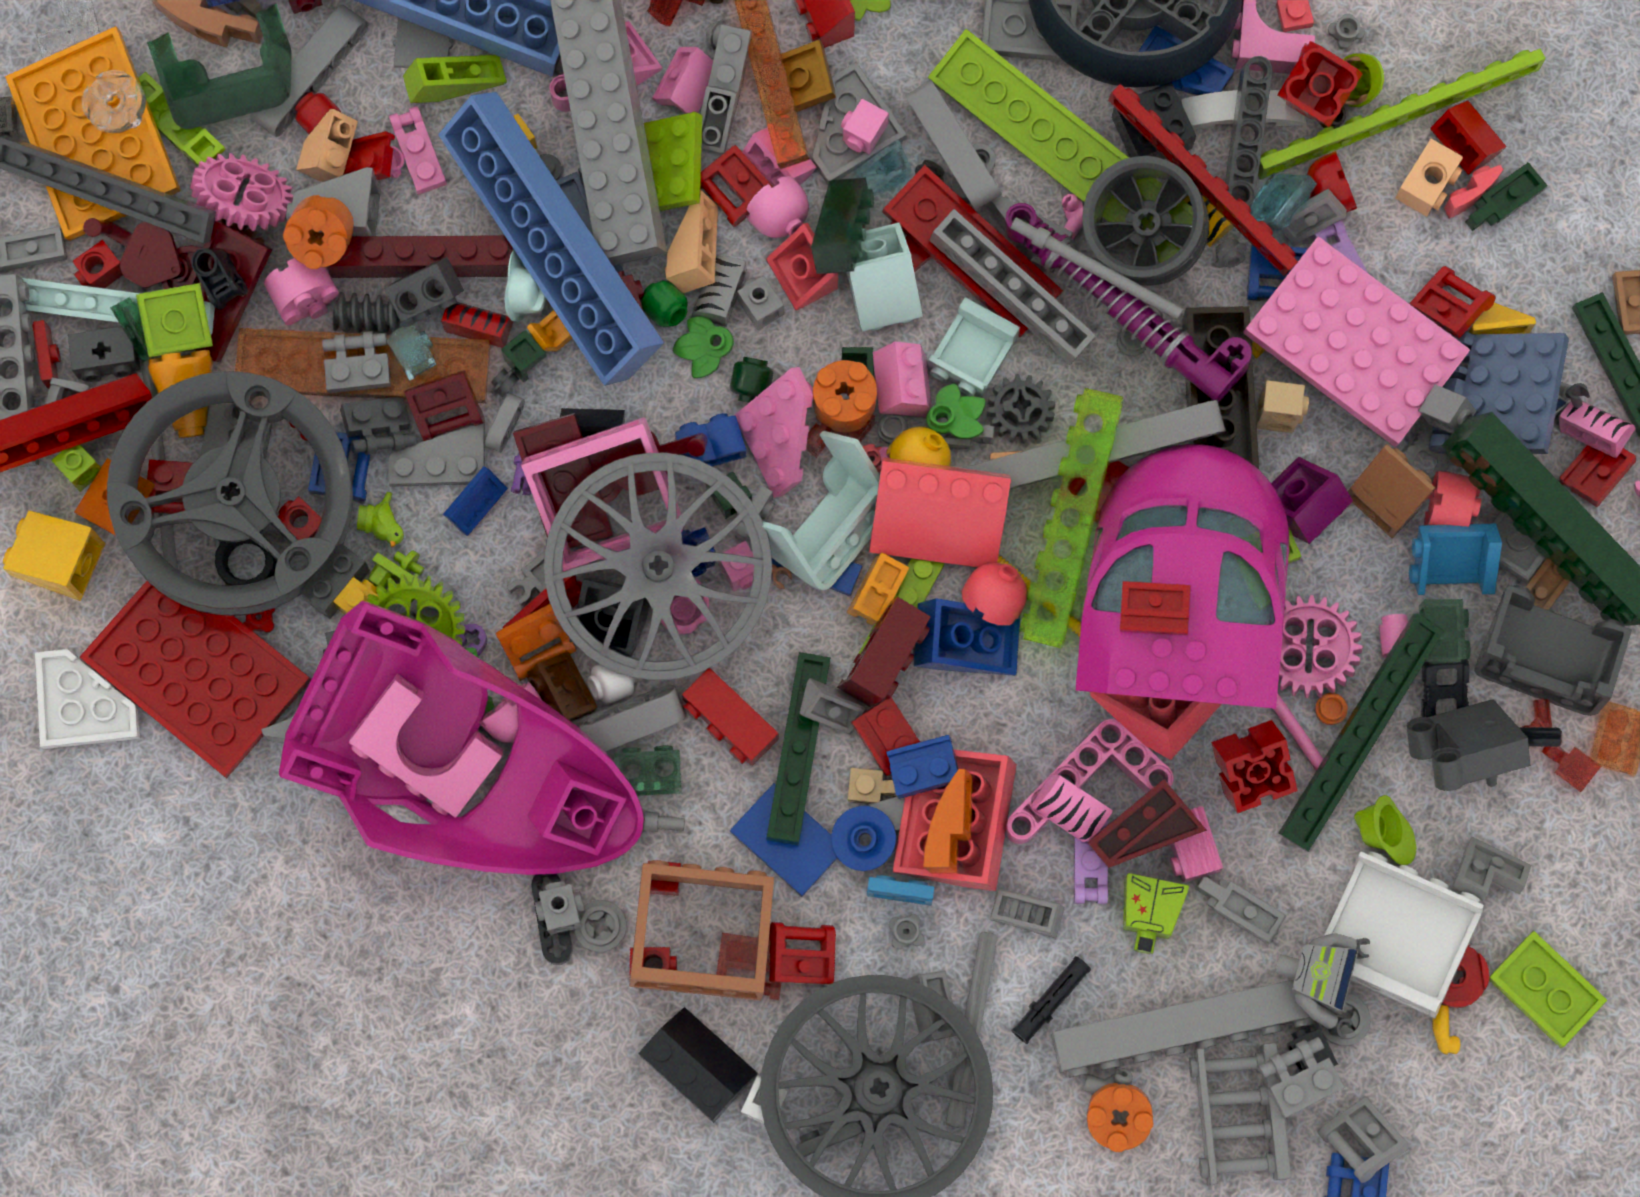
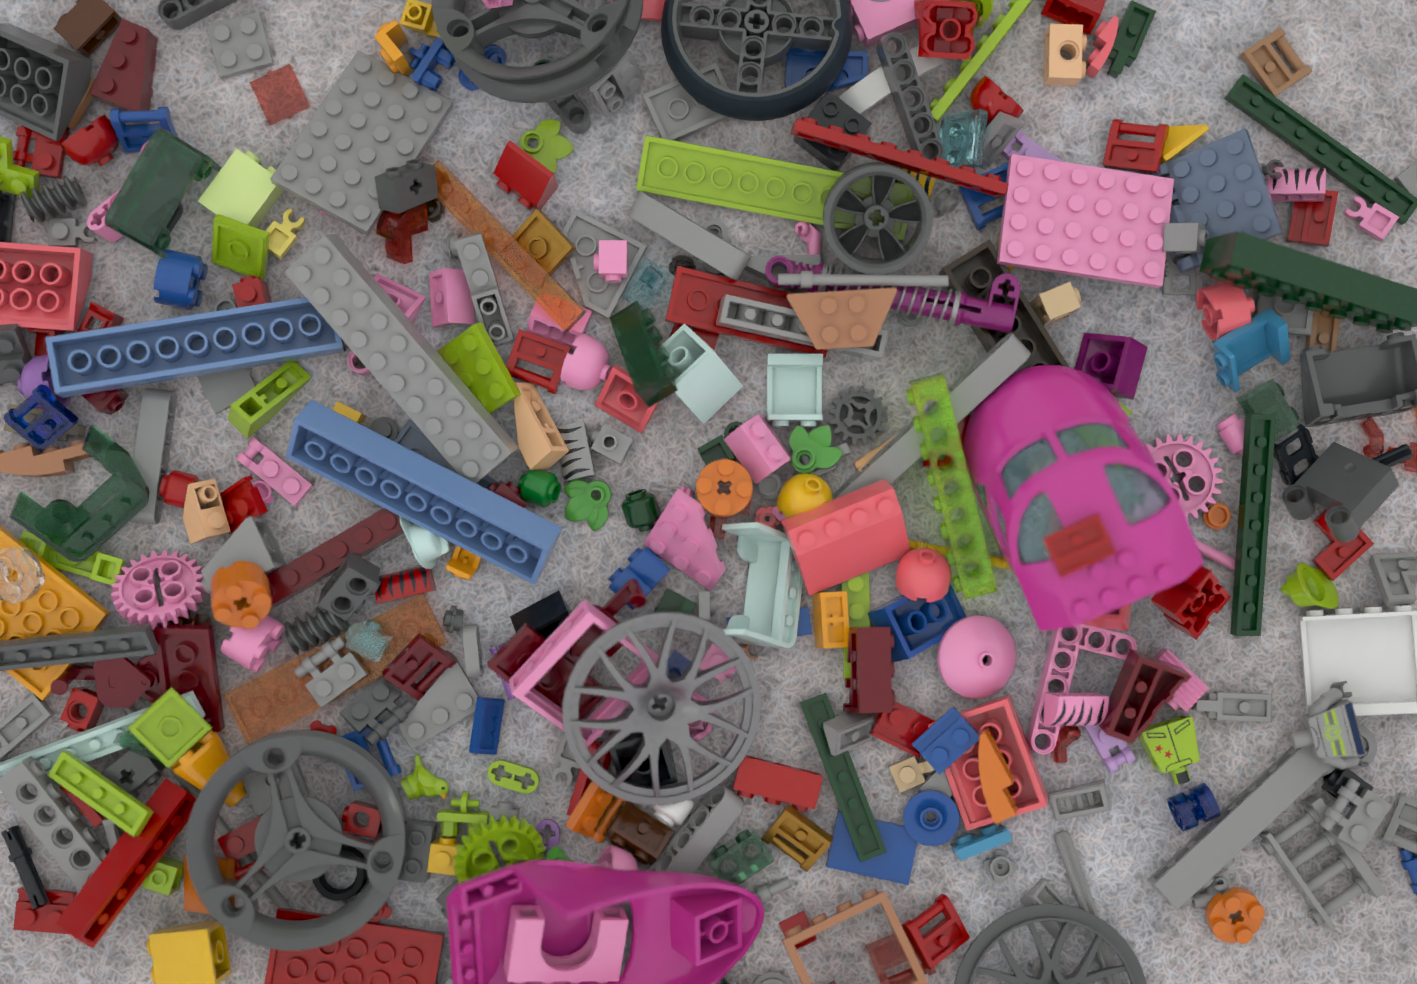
camera: 30 degrees left, 10 degrees up
black piece [191,248,248,310] -> none
dark green panel [501,330,546,382] -> none
black pin [1011,956,1091,1044] -> none
medium nougat slope [1348,444,1435,538] -> none
none -> lime plate [48,751,154,837]
none -> lime beam [487,759,540,794]
none -> pearl gold plate [761,804,834,872]
none -> nougat wing [787,288,897,350]
none -> bright pink dish [937,615,1016,699]
none -> clear red arm [1053,726,1081,763]
none -> clear blue wheel [1167,783,1221,832]
none -> red plate [1311,508,1374,581]

